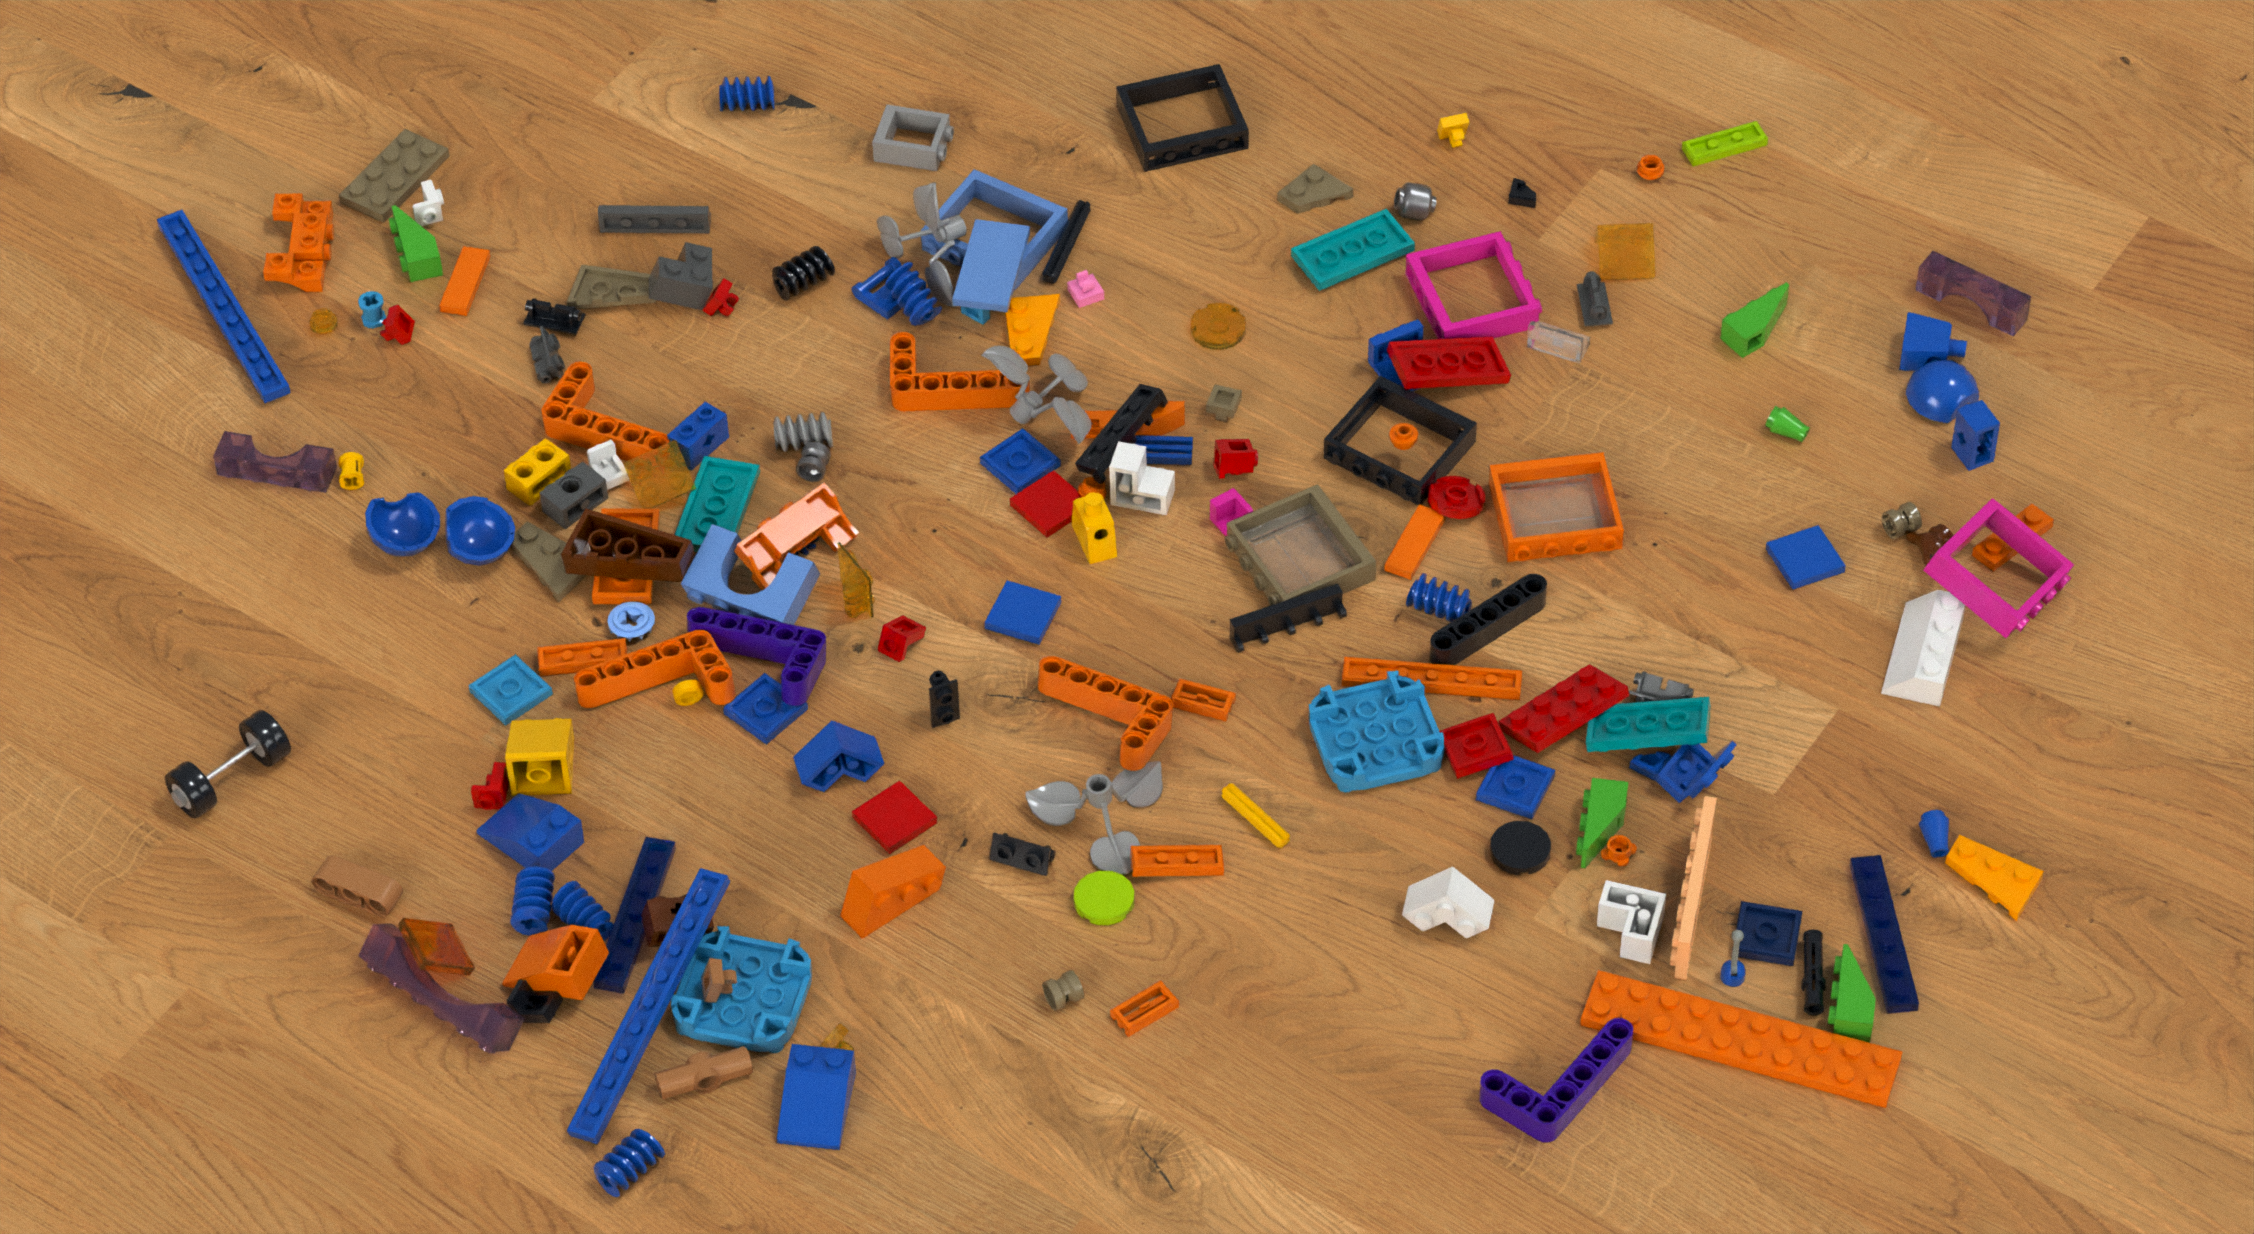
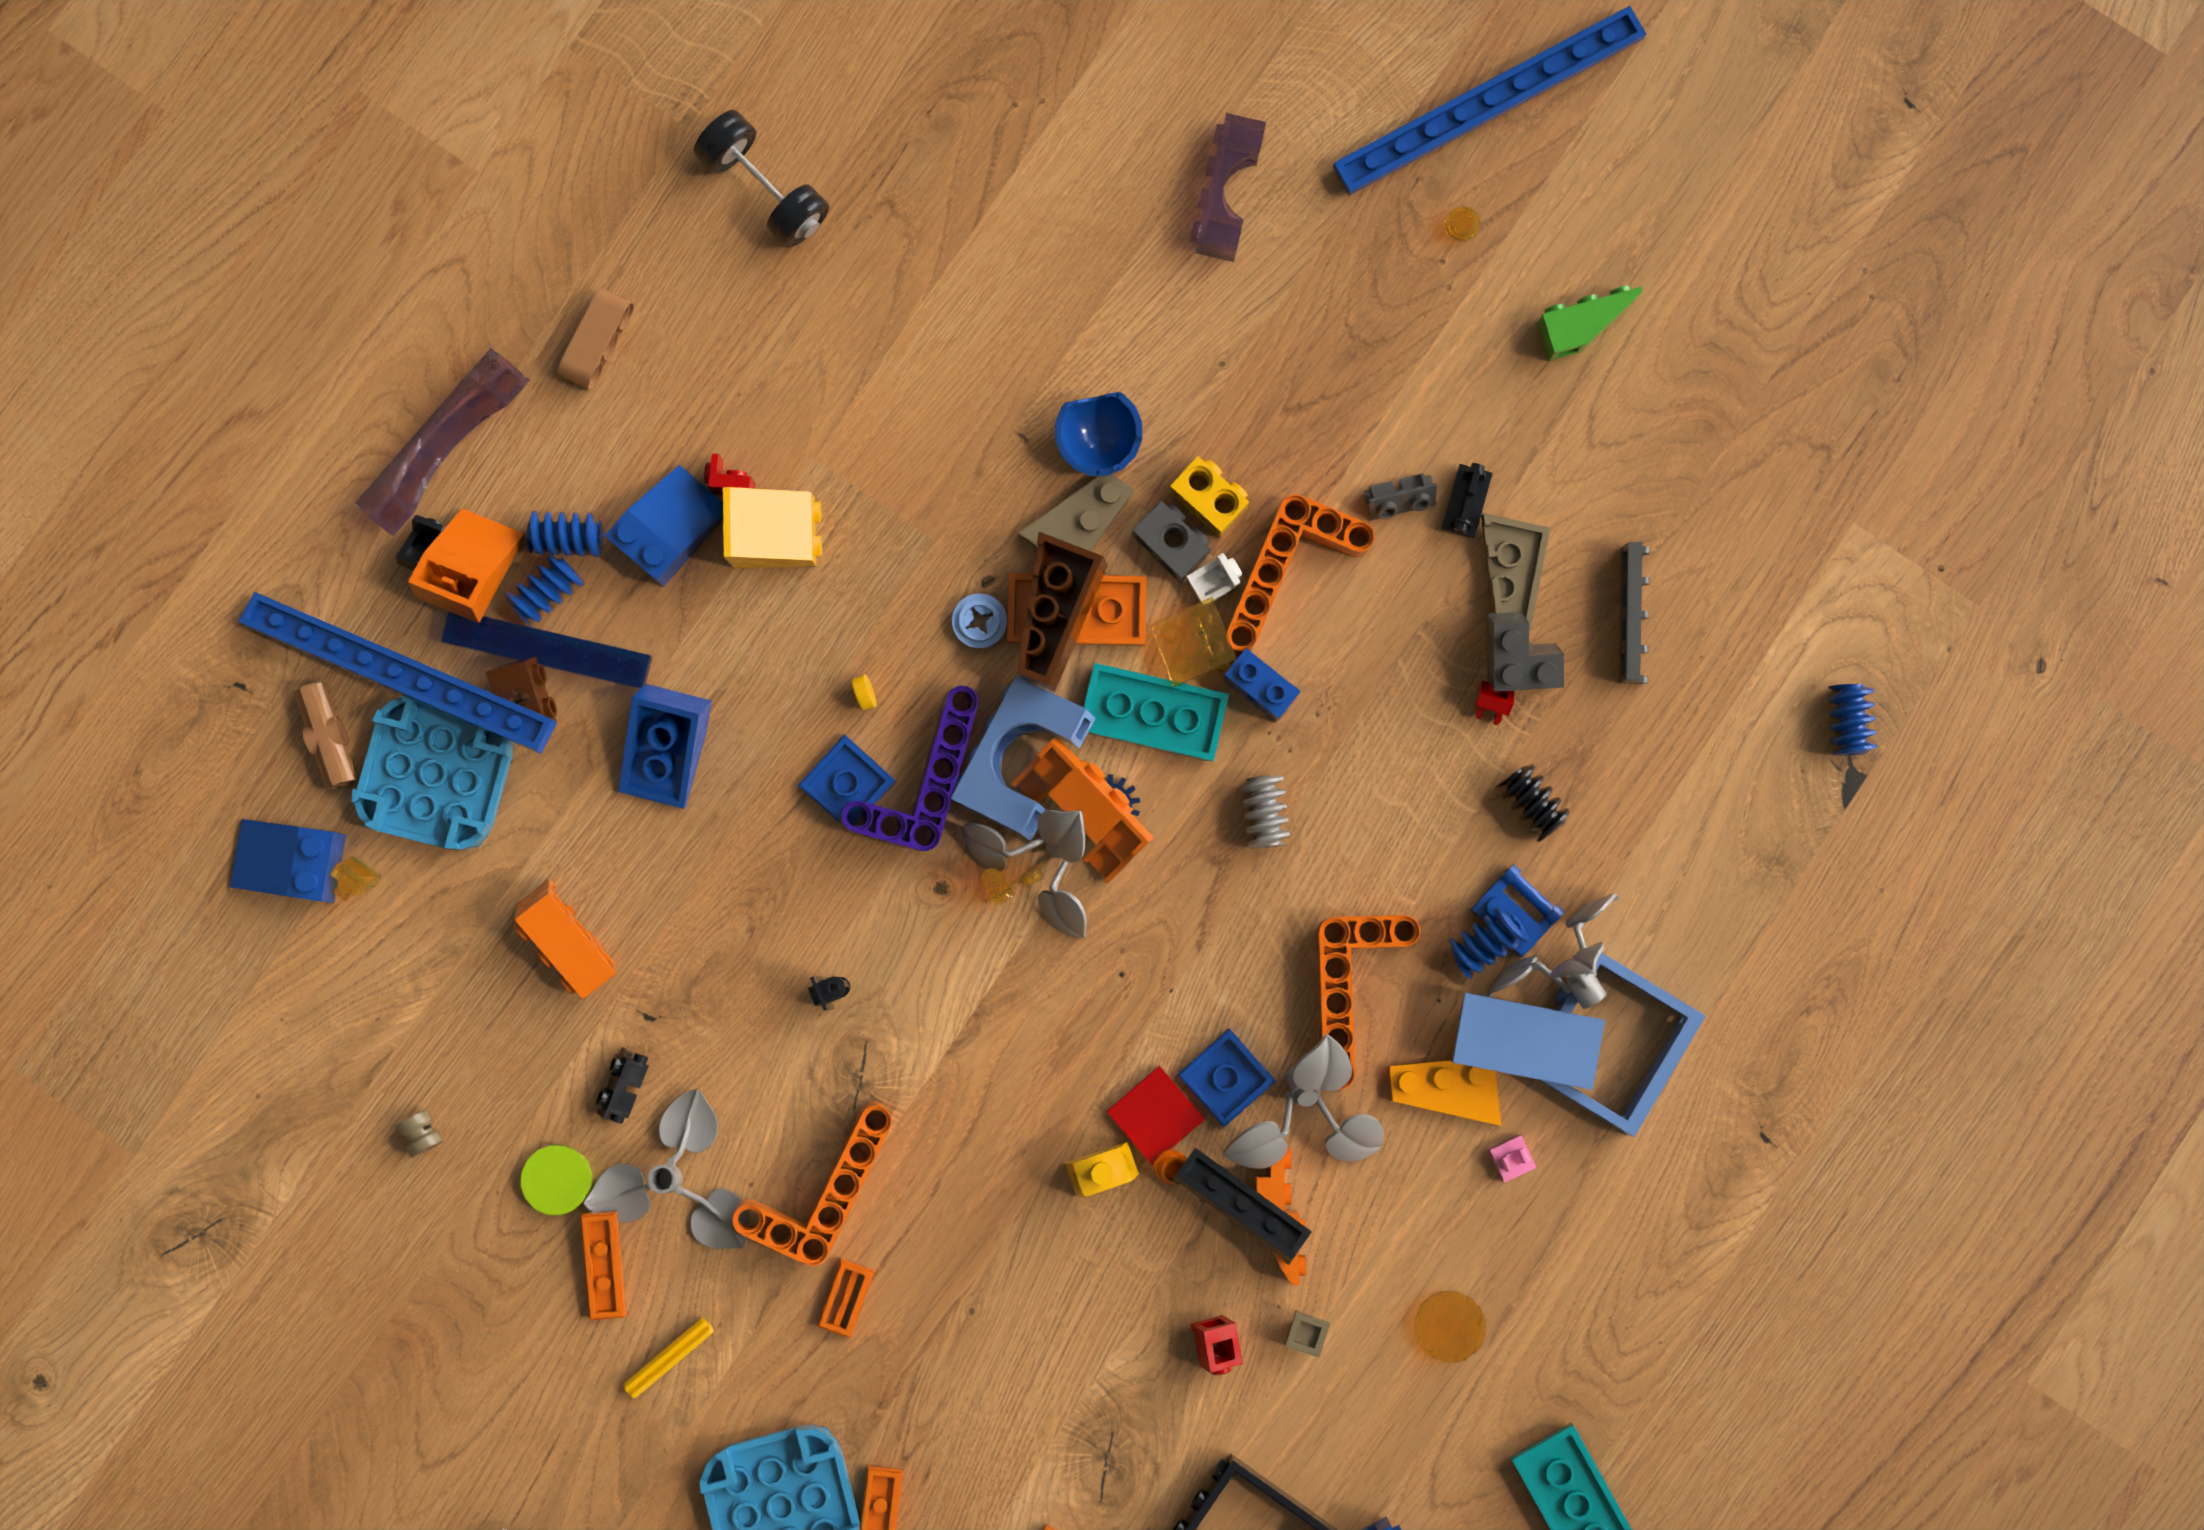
camera: 90 degrees right, 35 degrees up
orange bracket [263,193,334,292] -> none
yellow bush [338,452,364,490] -> none
dark tan plate [339,129,449,223] -> none
dark azure bush [358,291,386,329] -> none
blue cylinder [365,492,440,557] -> none
red tile [380,304,415,345] -> none
clear orange tile [398,918,475,976] -> none
white bracket [412,179,444,226] -> none
orange tile [439,246,491,316] -> none
dark azure tile [469,654,553,726] -> none
orange tile [537,638,627,676] -> none
orange beam [574,630,736,708] -> none
blue piece [593,1129,665,1197] -> none
medium nougat tile [701,958,737,1003] -> none
blue brick [793,720,885,792] -> none
flat silver wheel [796,442,831,482] -> none
red tile [852,780,937,854] -> none
light grey window [872,105,954,171] -> none
red bracket [877,615,926,662] -> none
blue tile [985,580,1061,645] -> none
black axle [1042,200,1091,284] -> none
white brick [1109,442,1175,515] -> none
orange tile [1110,980,1179,1037] -> none
black window [1116,64,1249,172] -> none
blue tile [1135,435,1193,465] -> none
dark pink panel [1210,488,1253,536] -> none
piece [1224,484,1376,606] -> none
black hinge [1229,584,1347,653] -> none
dark tan wing [1277,164,1353,213] -> none
none -> blue slope [618,684,712,809]
none -> light grey plant [962,810,1087,938]

